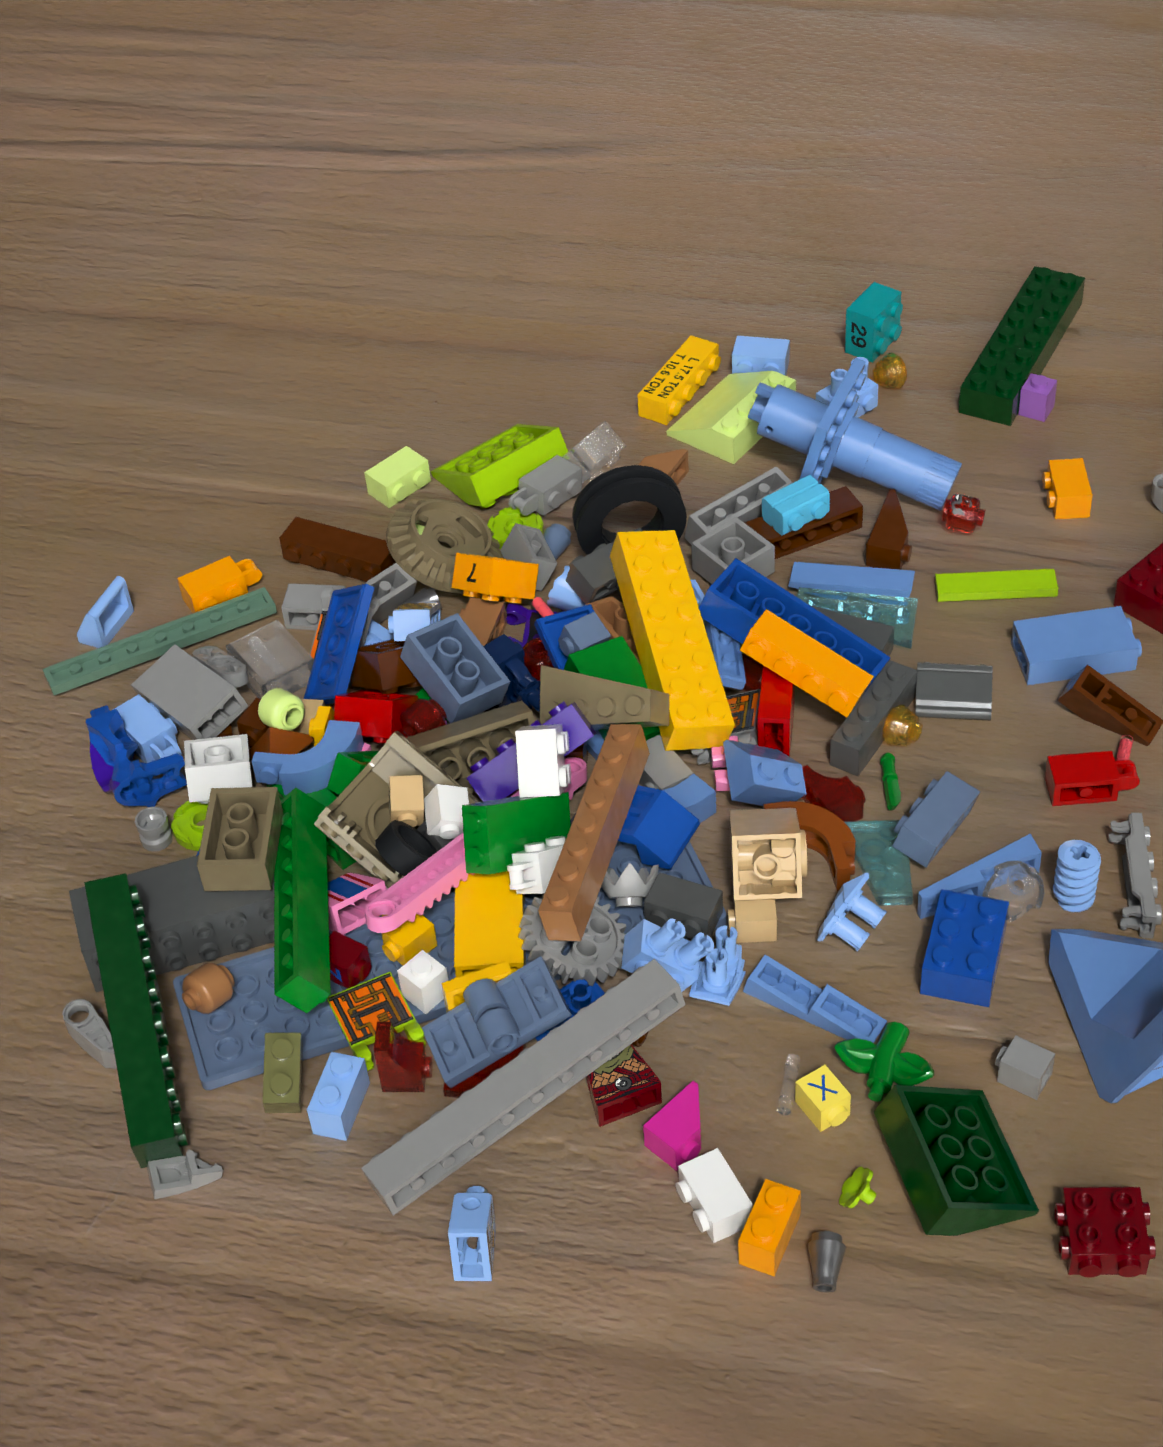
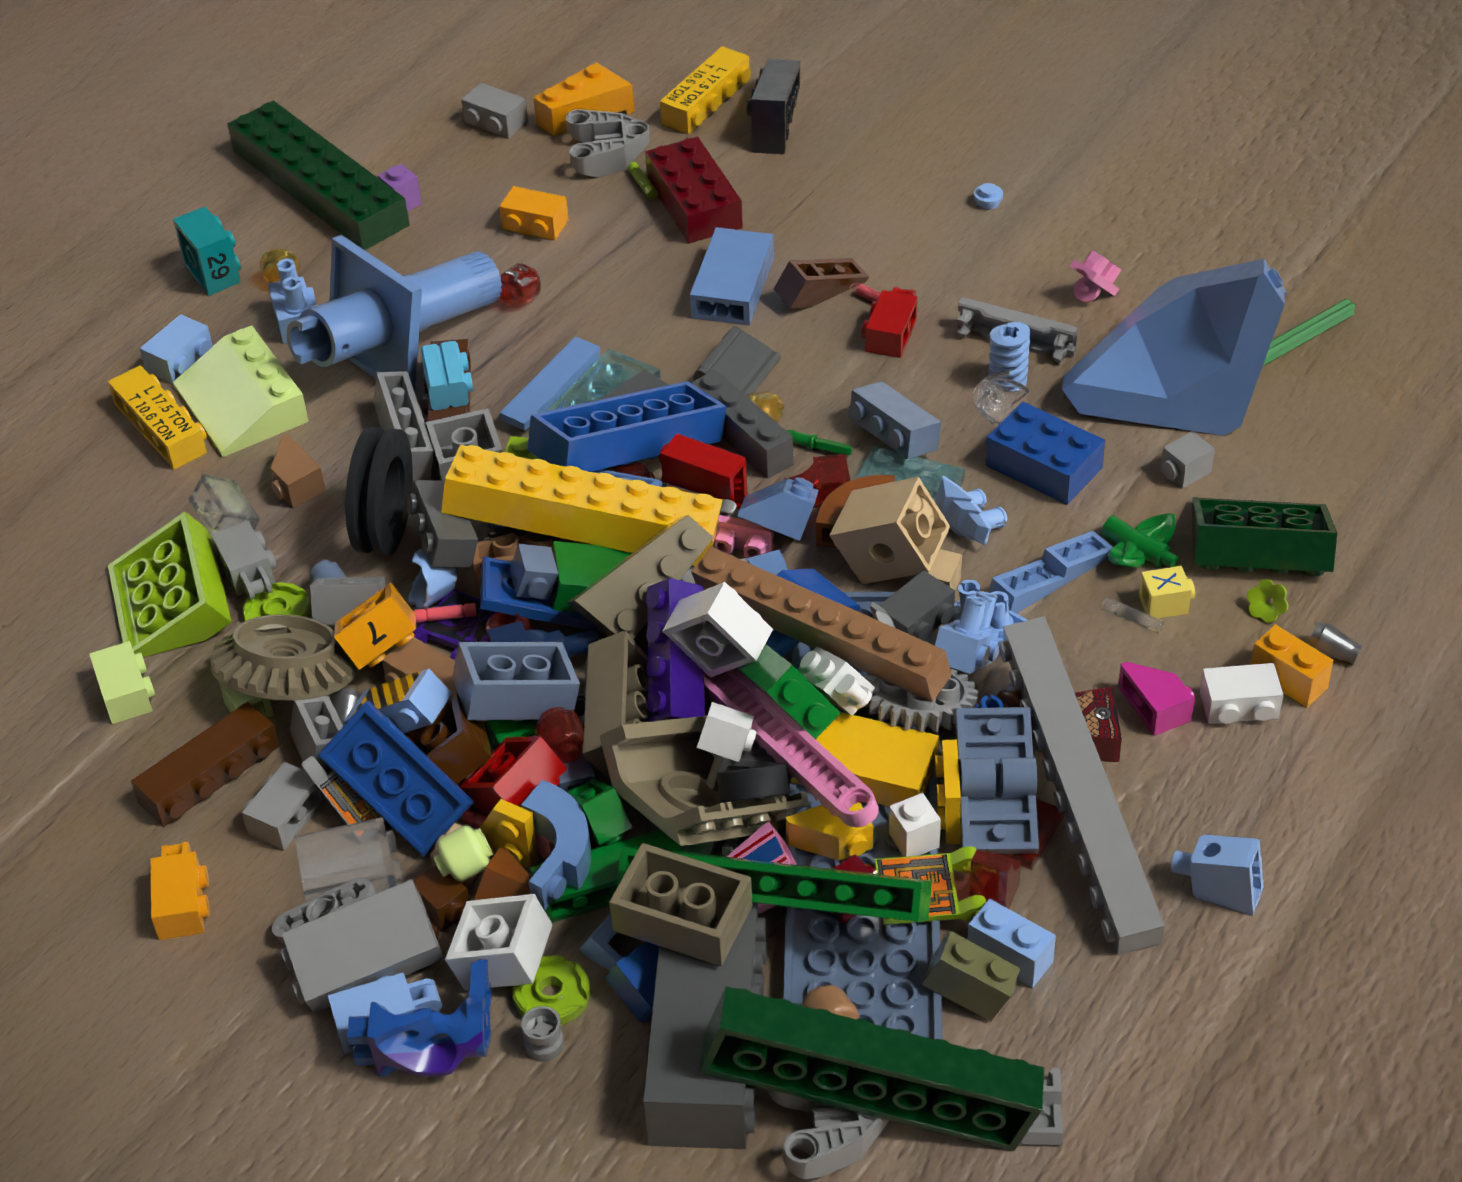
camera: 70 degrees left, 0 degrees up
sand green plate [43,587,277,696] -> none
light blue tile [77,576,134,648] -> none
tan brick [389,775,424,828] -> none
light orange brick [740,609,874,718] -> none
reddish brown slope [866,489,912,570] -> none
medium blue slope [917,834,1042,919] -> none
lime tile [935,569,1058,602] -> none
dark red brick [1054,1187,1156,1278] -> none

